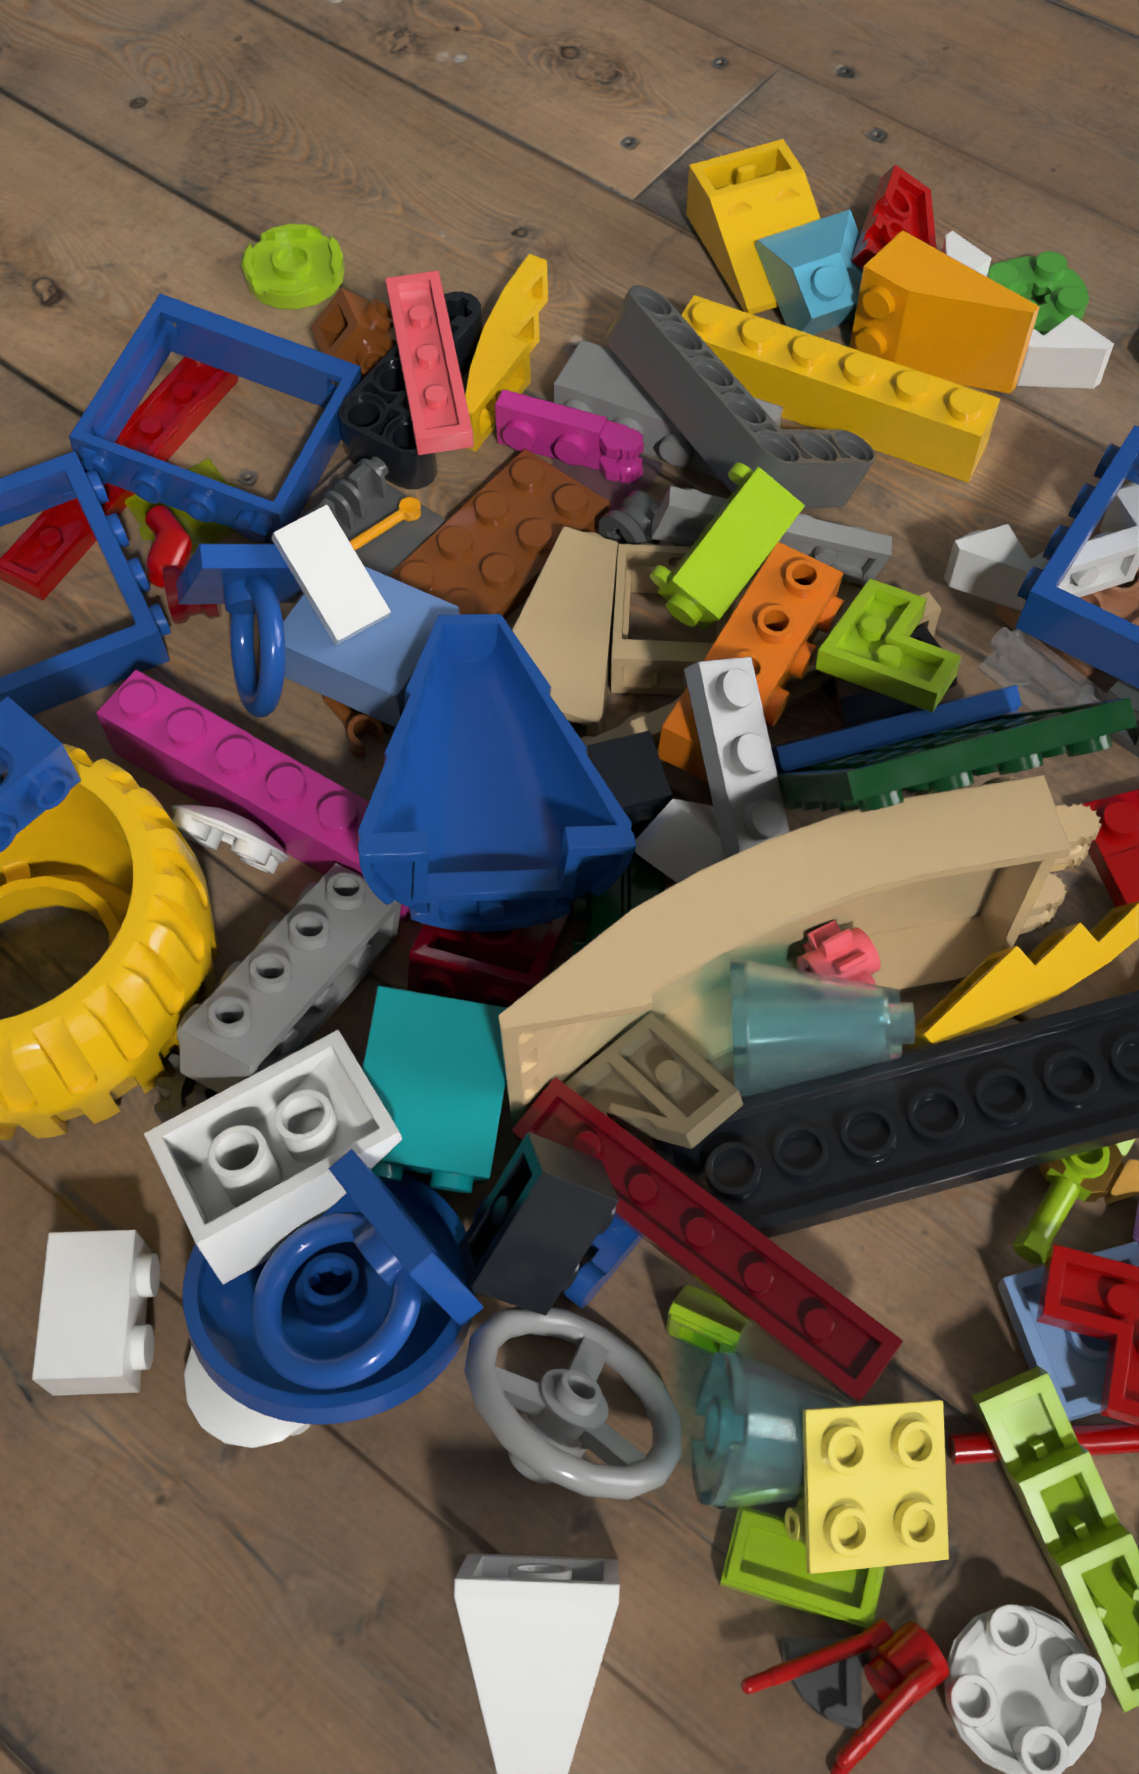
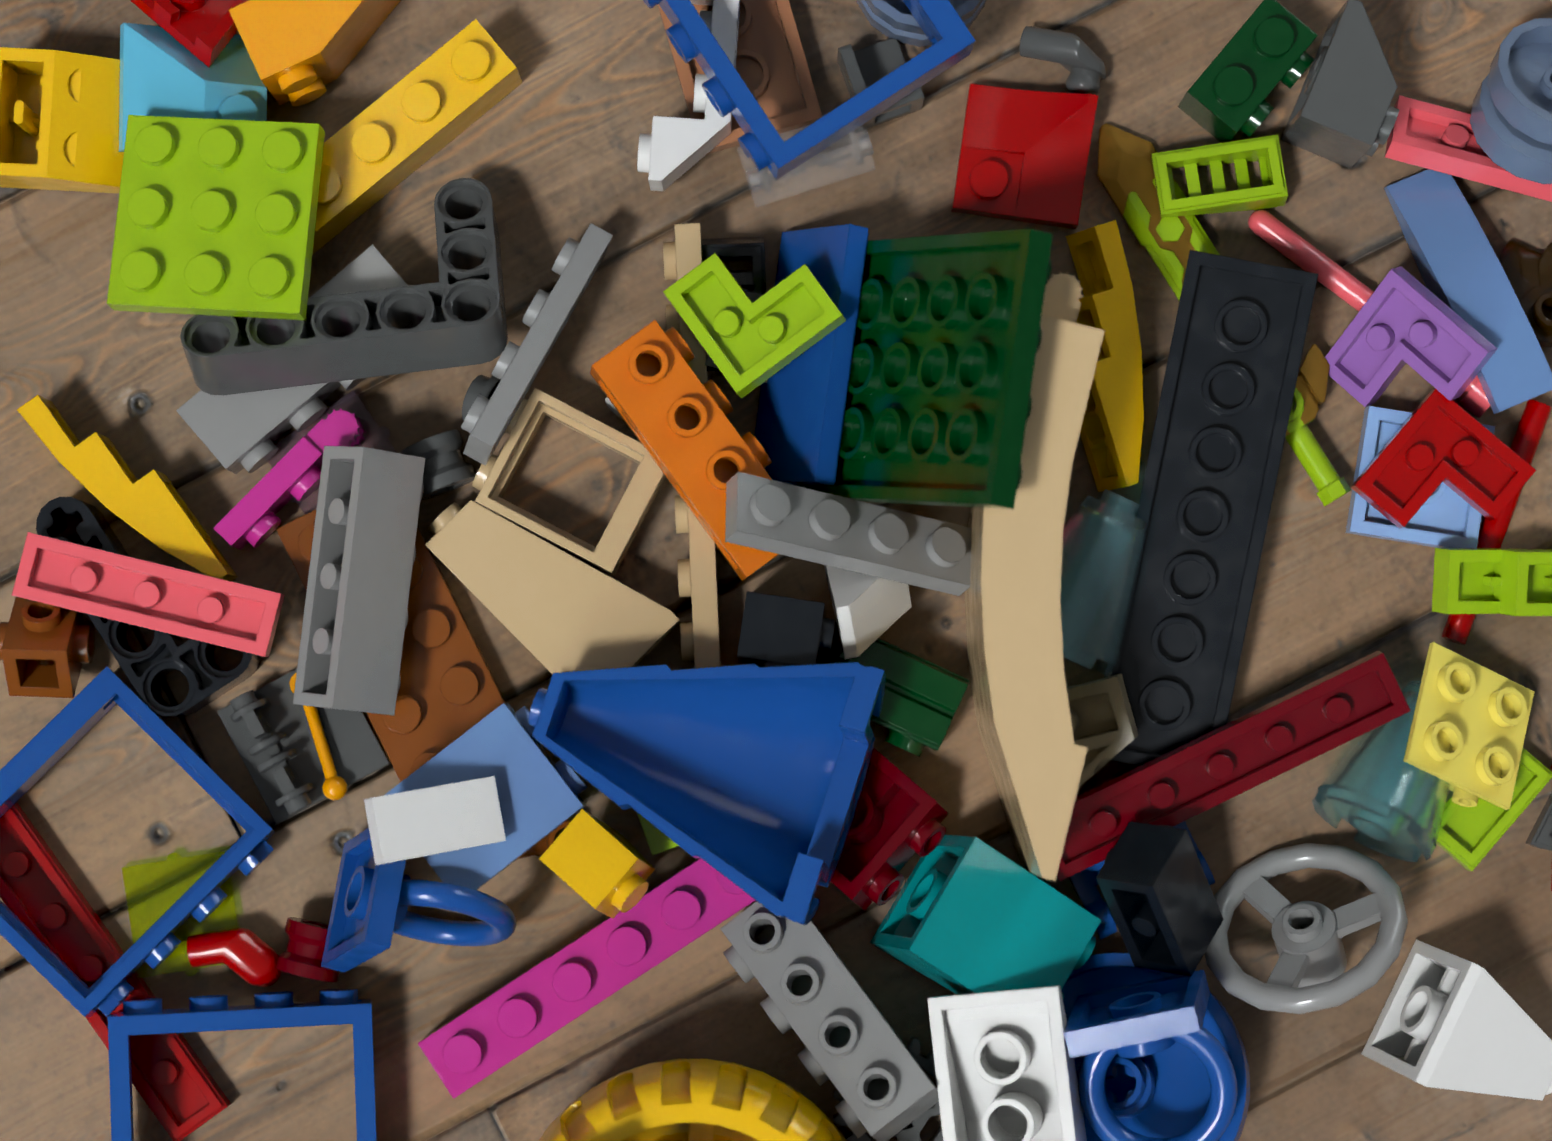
camera: 70 degrees left, 25 degrees up
white dish [171,805,290,875] -> none
lime brick [649,462,805,630] -> none
lime slope [666,1285,748,1361] -> none
none -> lime plate [107,115,325,320]
none -> light grey brick [293,446,425,716]
none -> yellow slope [539,809,655,919]

